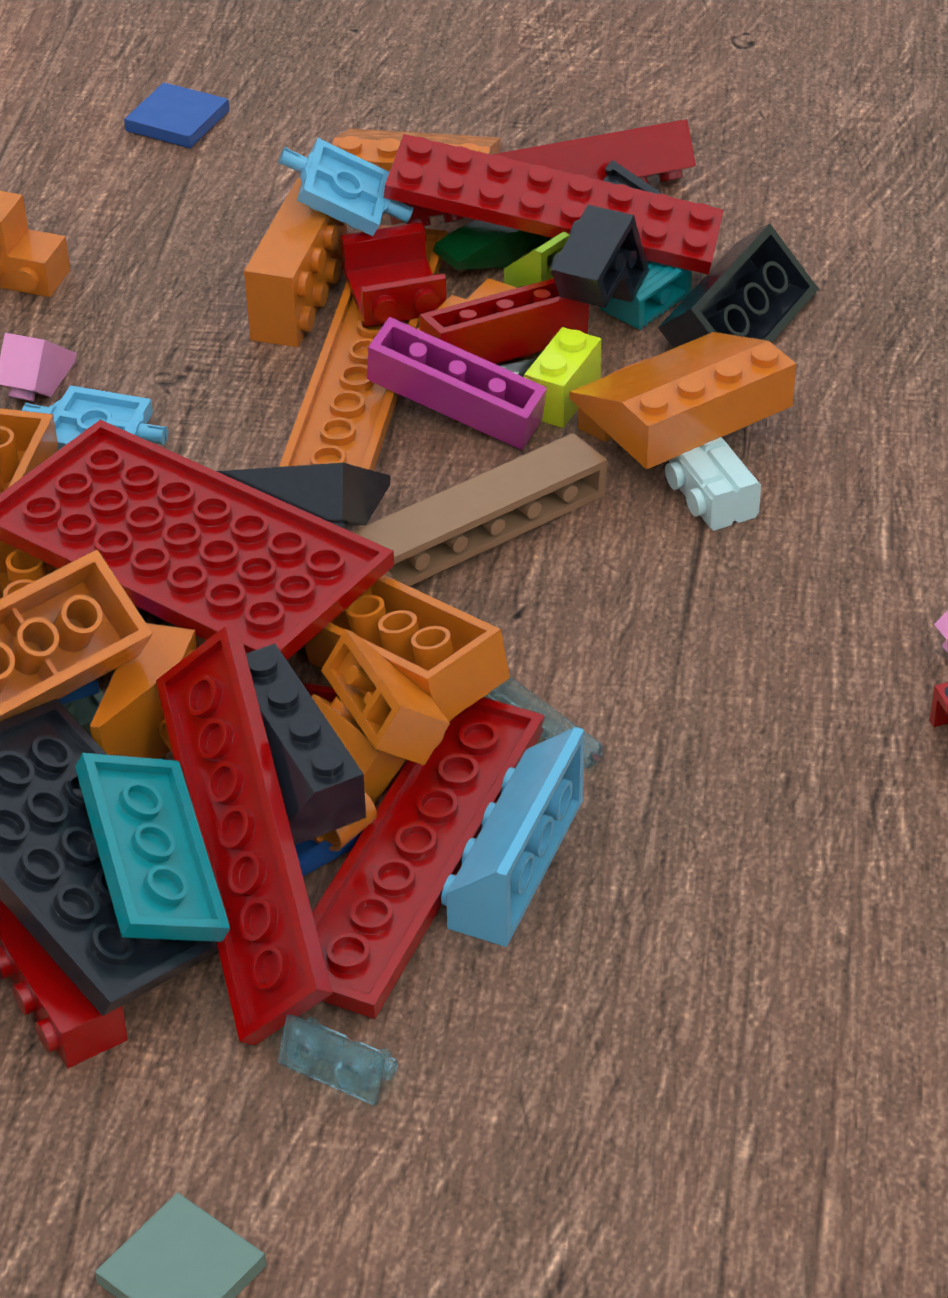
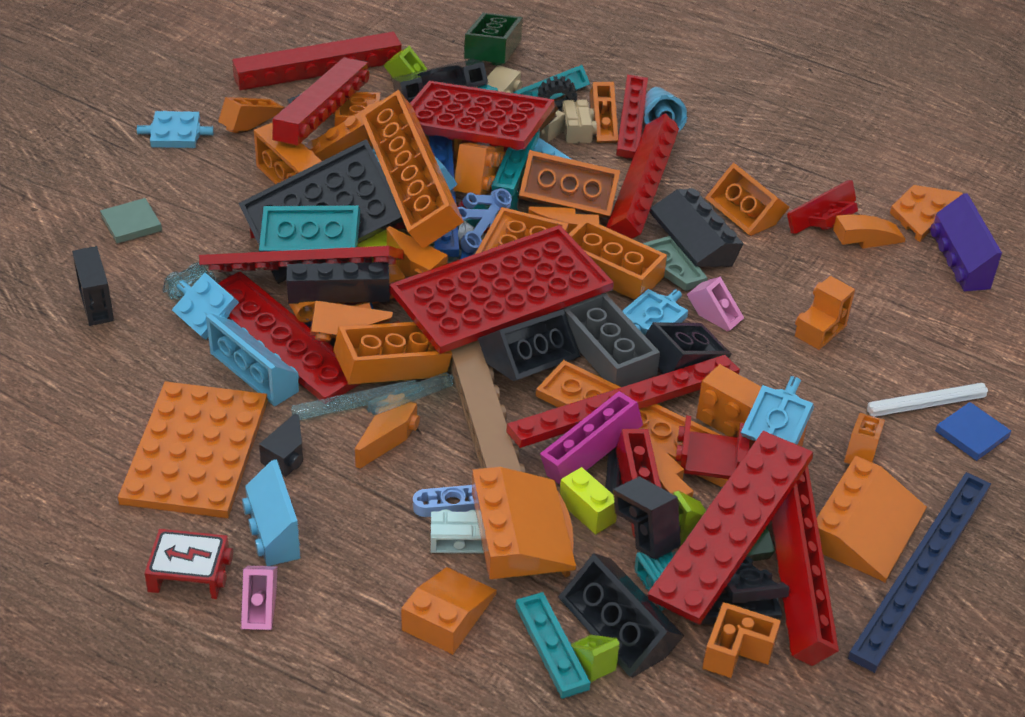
camera: 110 degrees right, 0 degrees up
none -> black window [72,246,114,326]
none -> orange plate [118,381,268,518]
none -> medium azure plate [172,273,239,340]
none -> medium azure slope [242,460,300,566]
none -> black slope [259,413,303,477]
none -> orange slope [355,395,420,469]
none -> clear light blue axle [367,372,454,416]
none -> orange slope [401,567,497,655]
none -> light blue beam [413,485,475,517]
none -> red plate [506,355,740,448]
none -> teal plate [515,592,590,699]
none -> dark grey brick [562,293,660,387]
none -> lime slope [571,635,619,682]
none -> black slope [645,322,732,374]
none -> orange brick [702,602,781,678]
none -> orange slope [844,413,885,465]
none -> dark blue plate [848,472,991,673]
none -> white axle [867,383,988,417]

